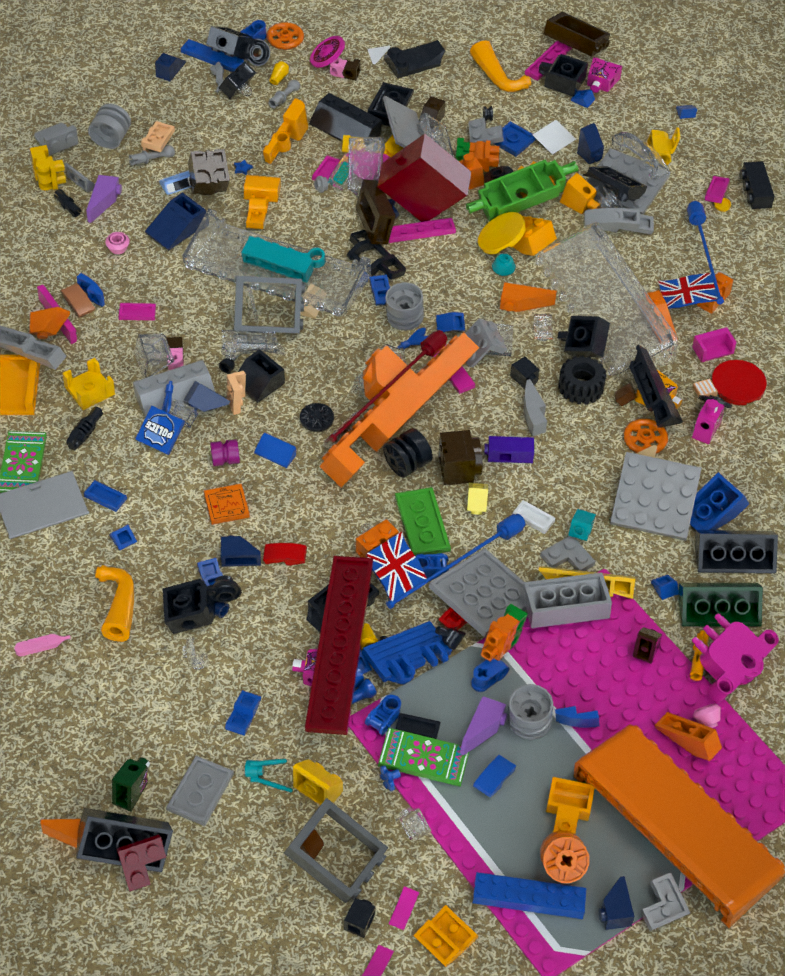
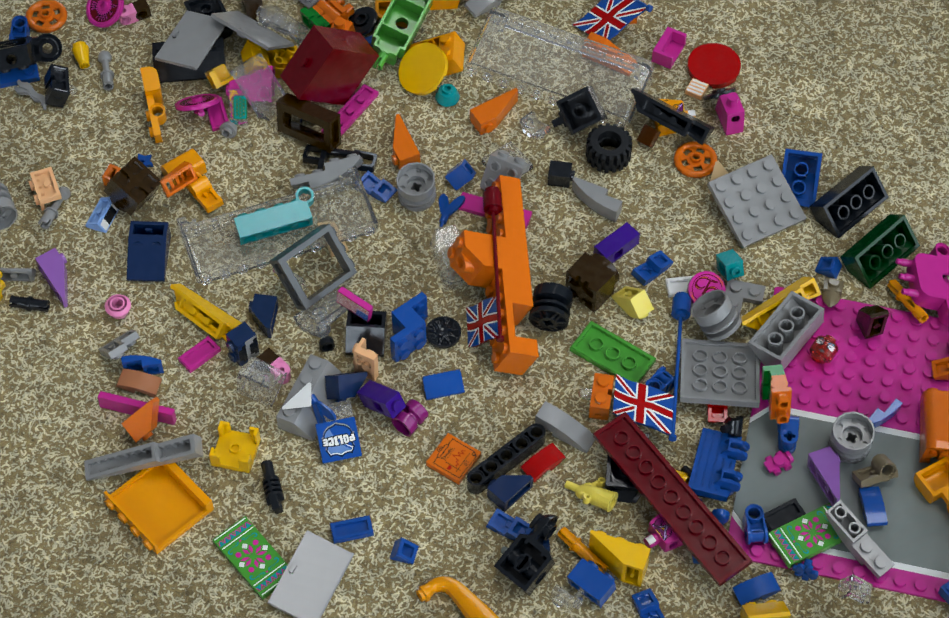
camera: 40 degrees left, 5 degrees up
none -> light grey plate [98,329,140,360]
none -> light grey container [155,10,226,70]
none -> orange slope [159,161,198,198]
none -> yellow wedge [170,284,241,342]
none -> dark pink shield [175,94,220,117]
none -> dark blue brick [226,321,260,366]
none -> dark blue slope [249,294,279,338]
none -> white sticker [282,382,311,410]
none -> light grey slope [290,153,364,192]
none -> tile [336,287,373,322]
none -> dark purple brick [356,380,406,419]
none -> blue bracket [390,292,428,363]
none -> orange slope [391,114,420,170]
none -> black beam [467,423,546,494]
none -> light grey slope [535,401,595,454]
none -> light orange axle [557,527,609,573]
none -> light yellow piece [564,477,618,512]
none -> blue brick [567,558,616,608]
none -> yellow slope [589,530,651,588]
none -> blue slope [631,250,673,286]
none -> dark pink tile [687,271,726,303]
none -> light grey wheel [691,290,742,341]
none -> blue slope [732,572,782,606]
none -> dark pink piece [763,451,794,476]
none -> clear red head [809,335,839,365]
none -> dark tan plate [822,278,844,307]
none -> light grey slope [825,500,895,579]
none -> dark tan plate [852,454,898,488]

